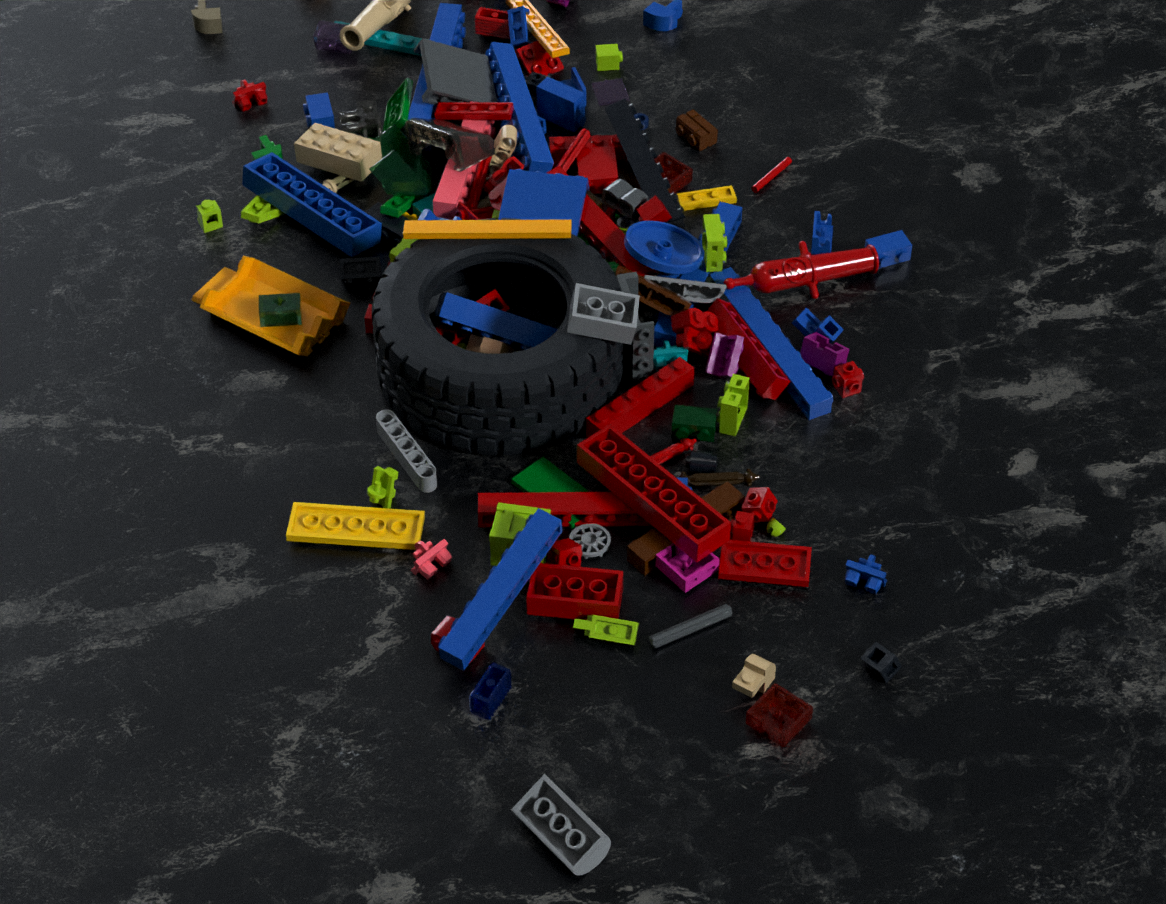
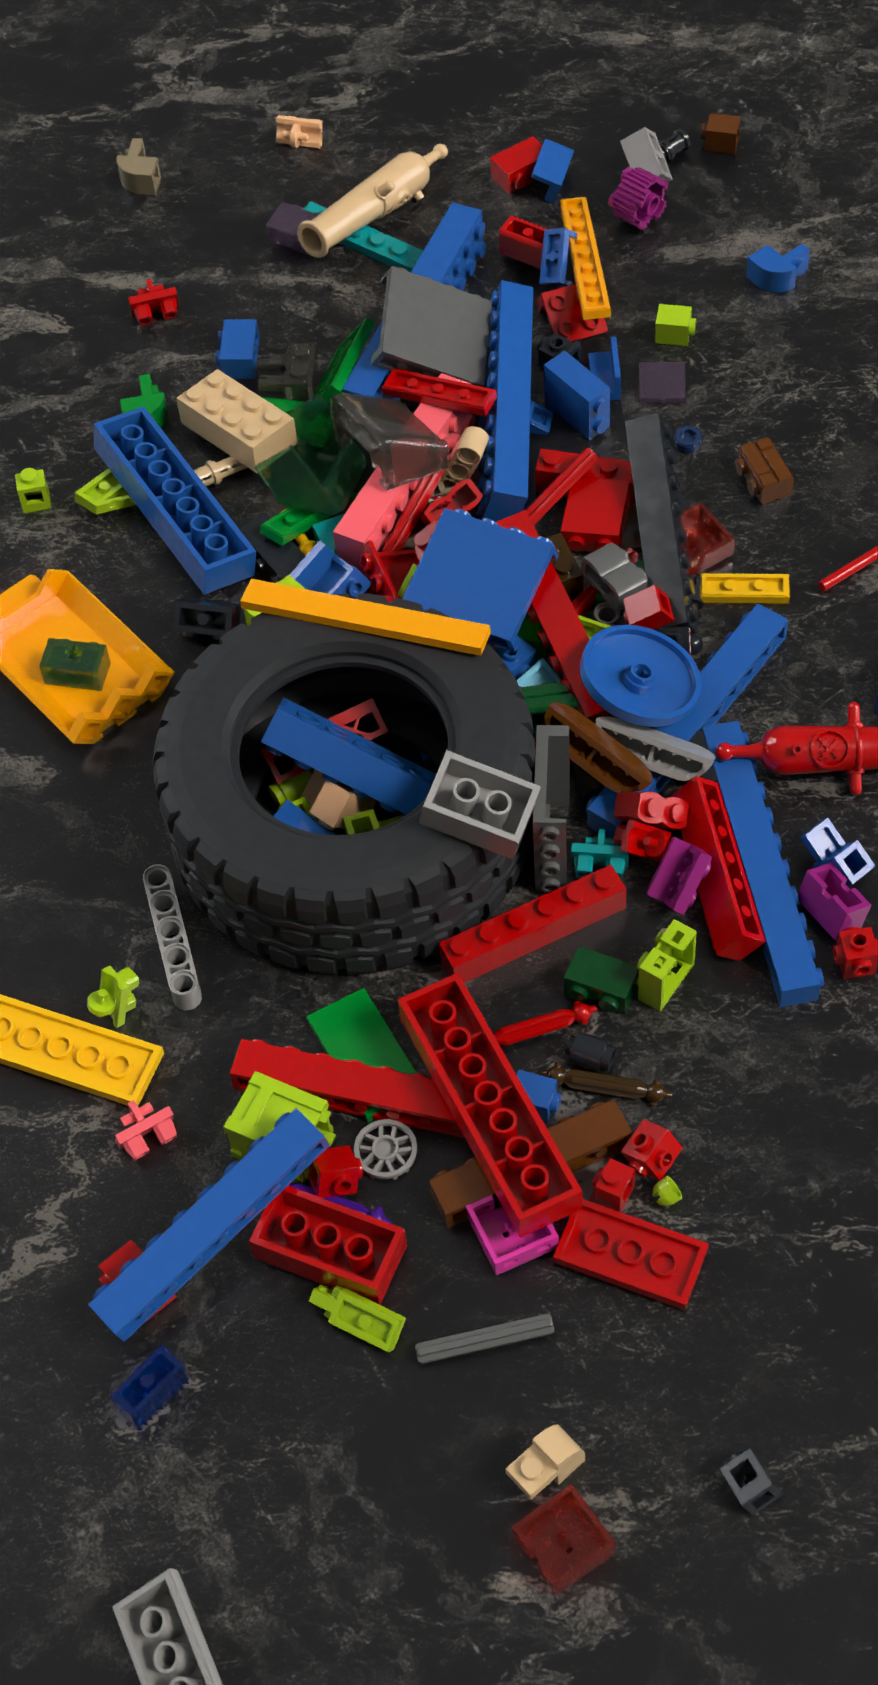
camera: 20 degrees right, 10 degrees up
lime piece [702,214,727,272] -> none
blue hips [845,554,887,594] -> none

